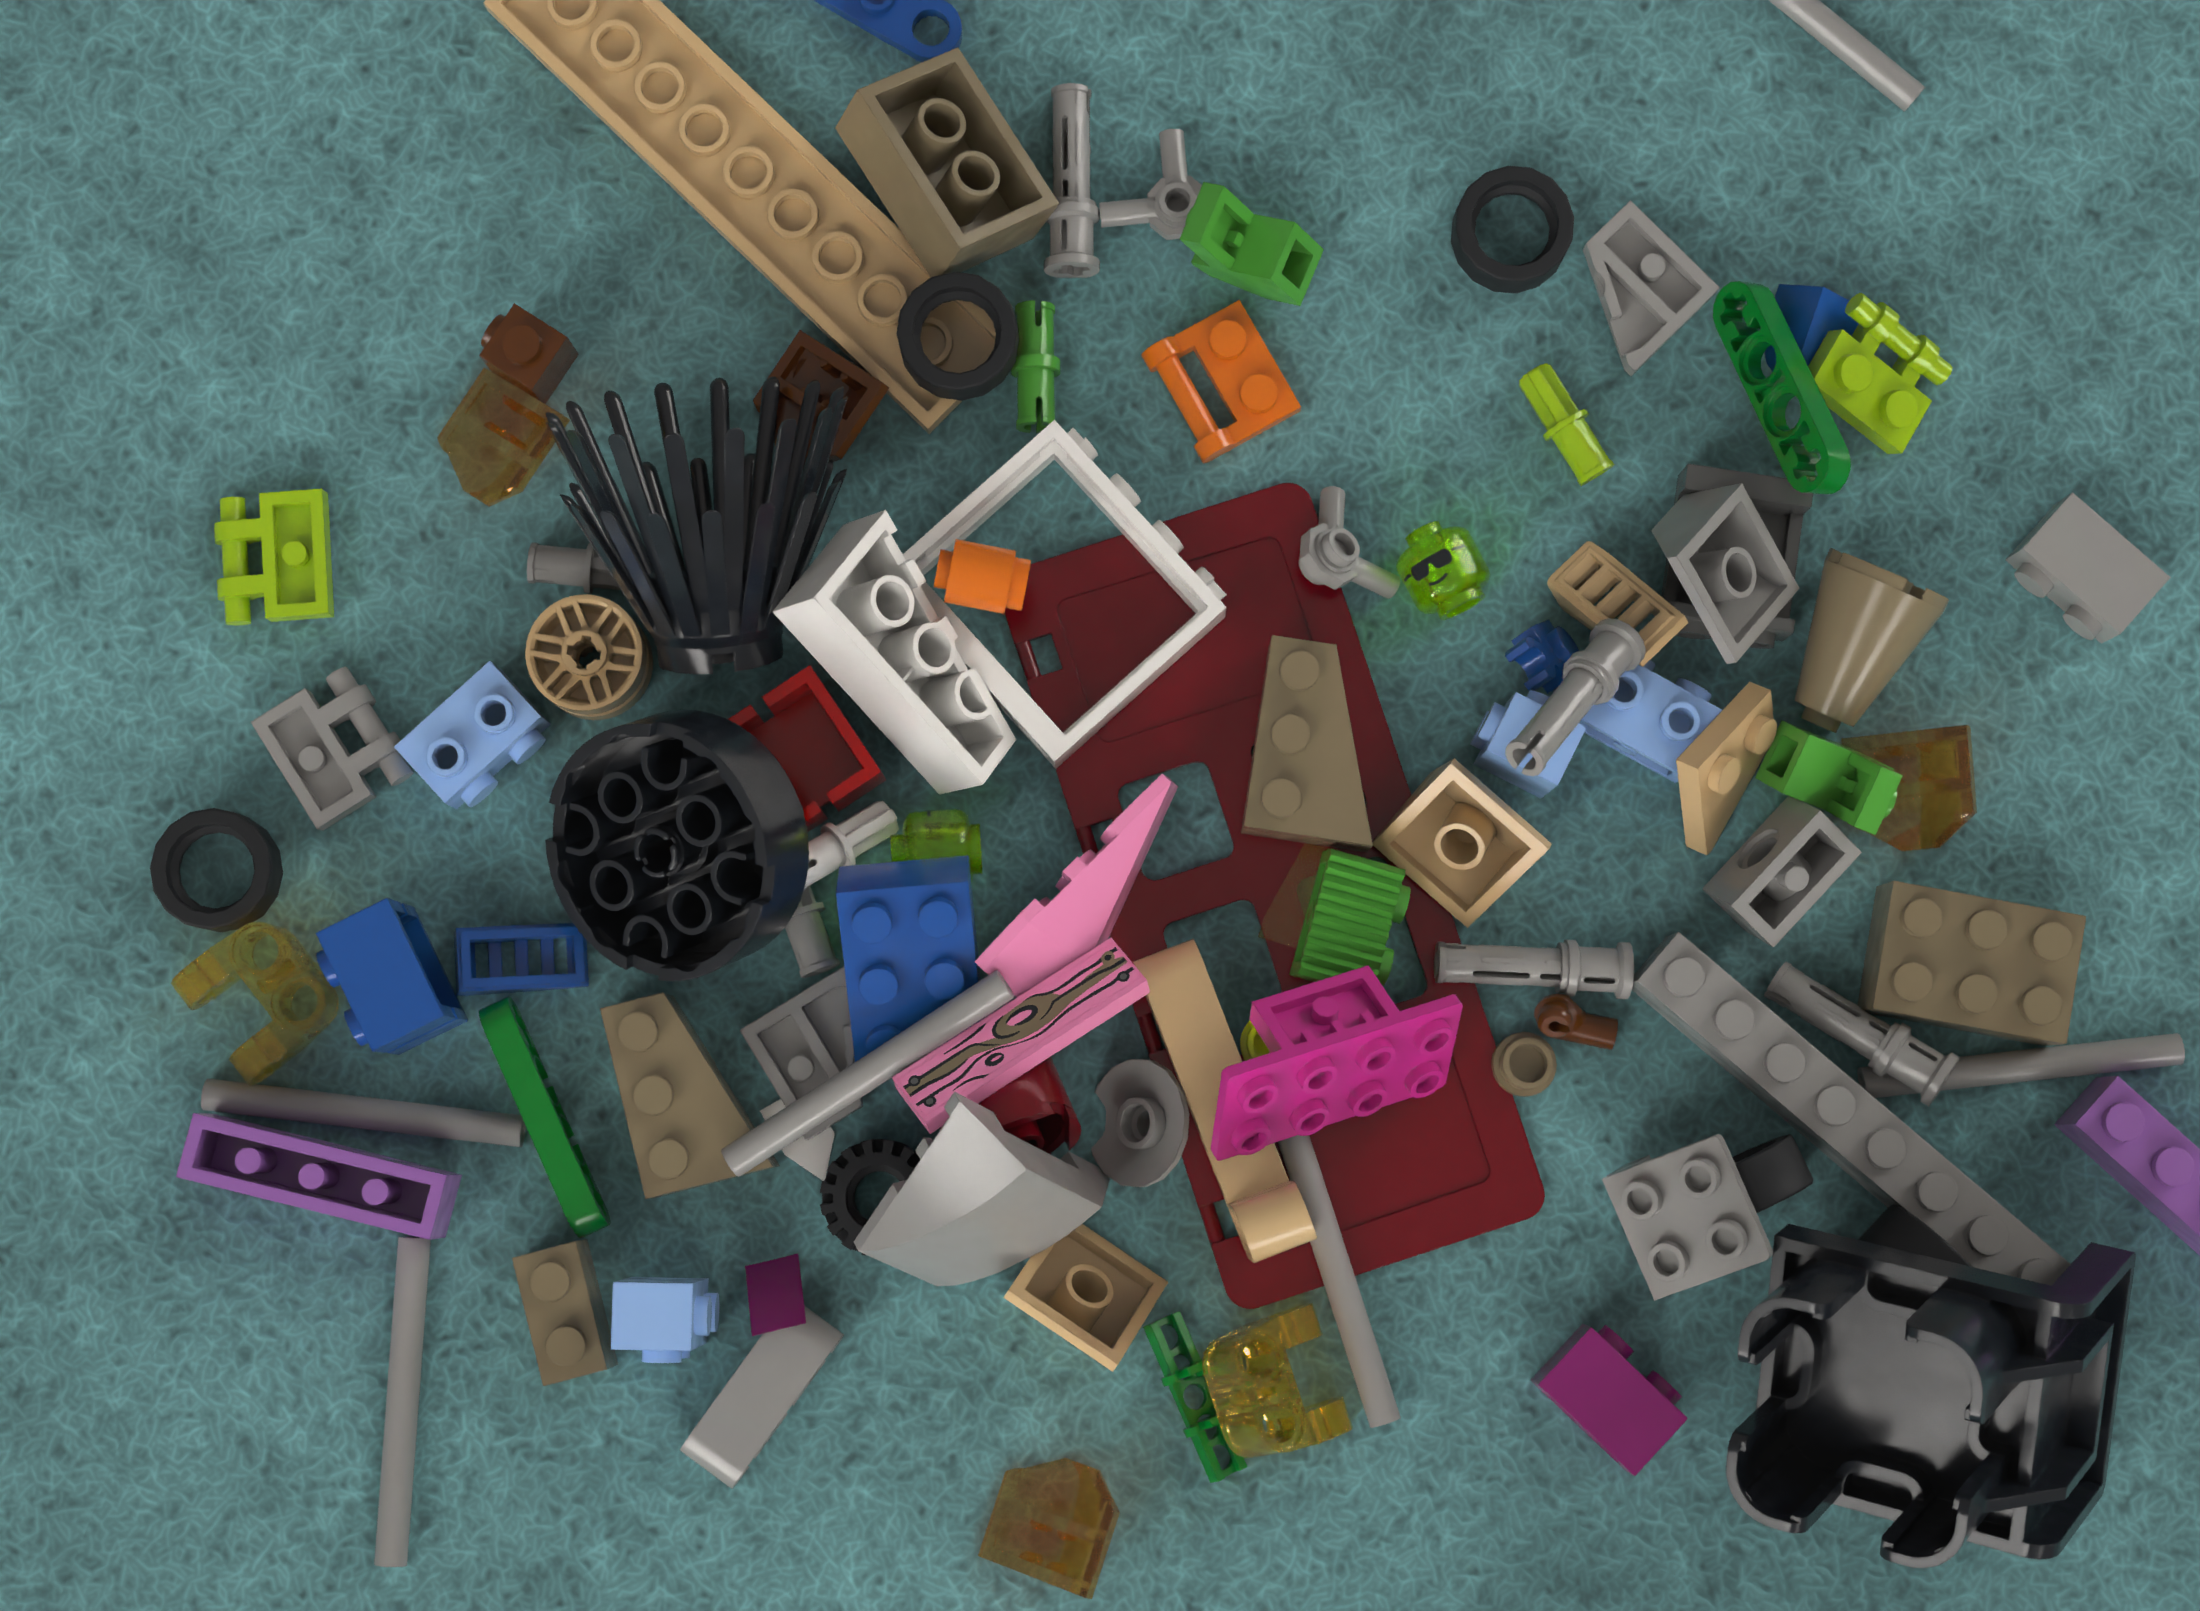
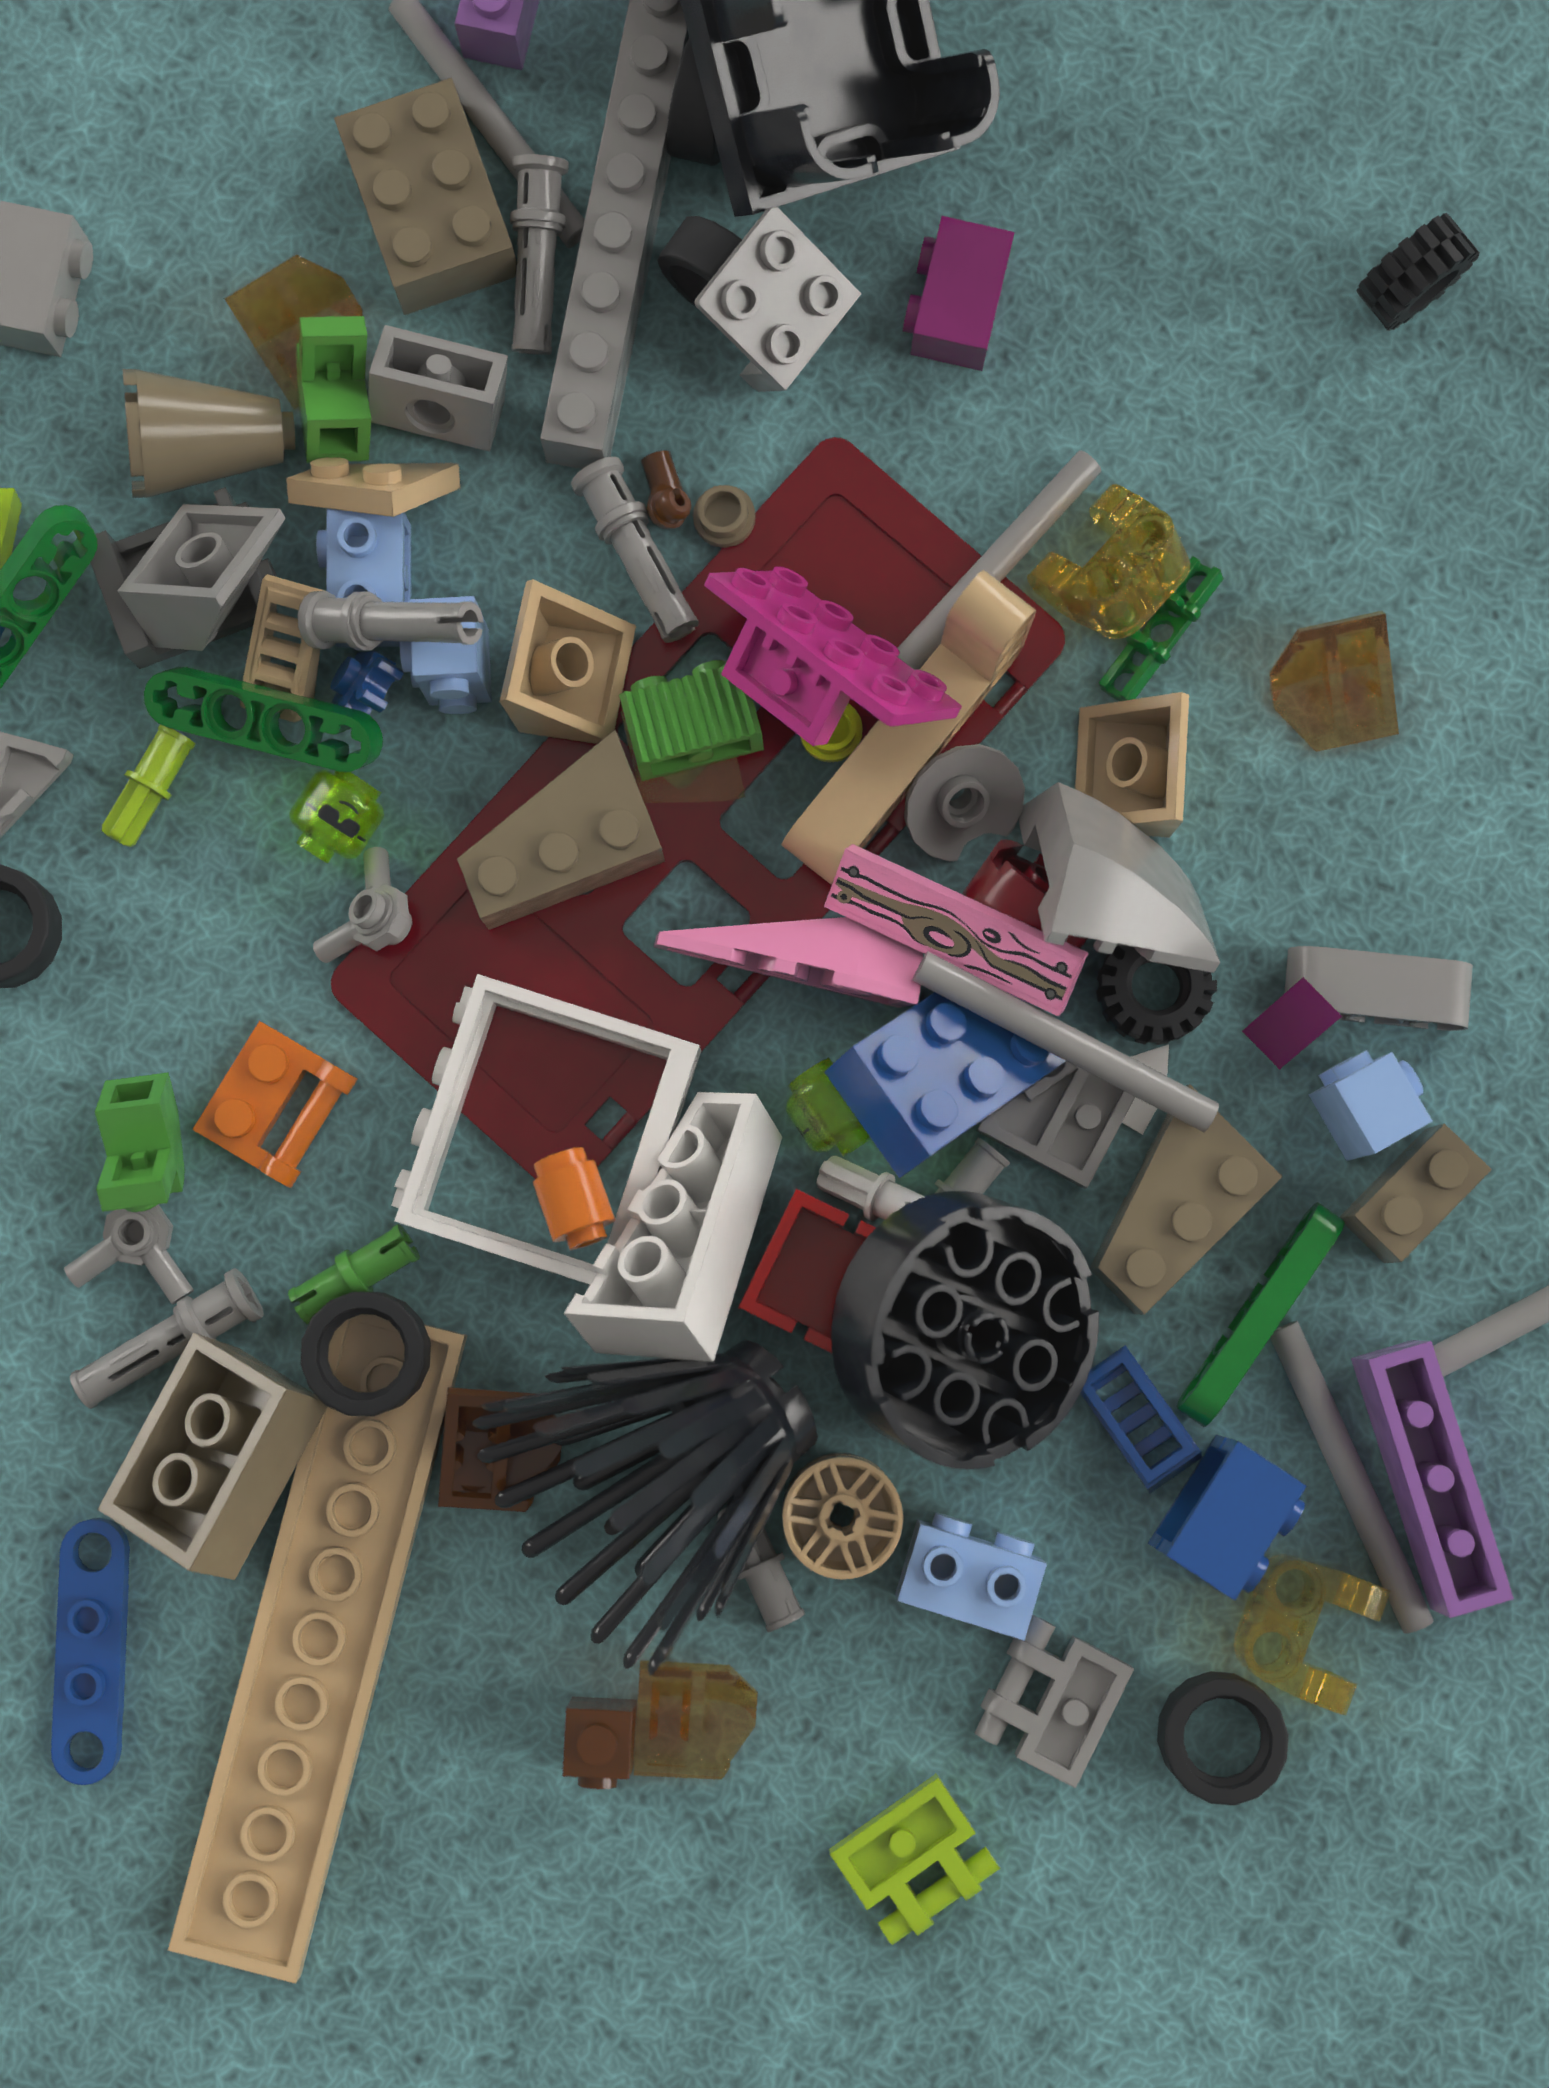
camera: 120 degrees left, 0 degrees up
none -> green beam [144,667,383,772]

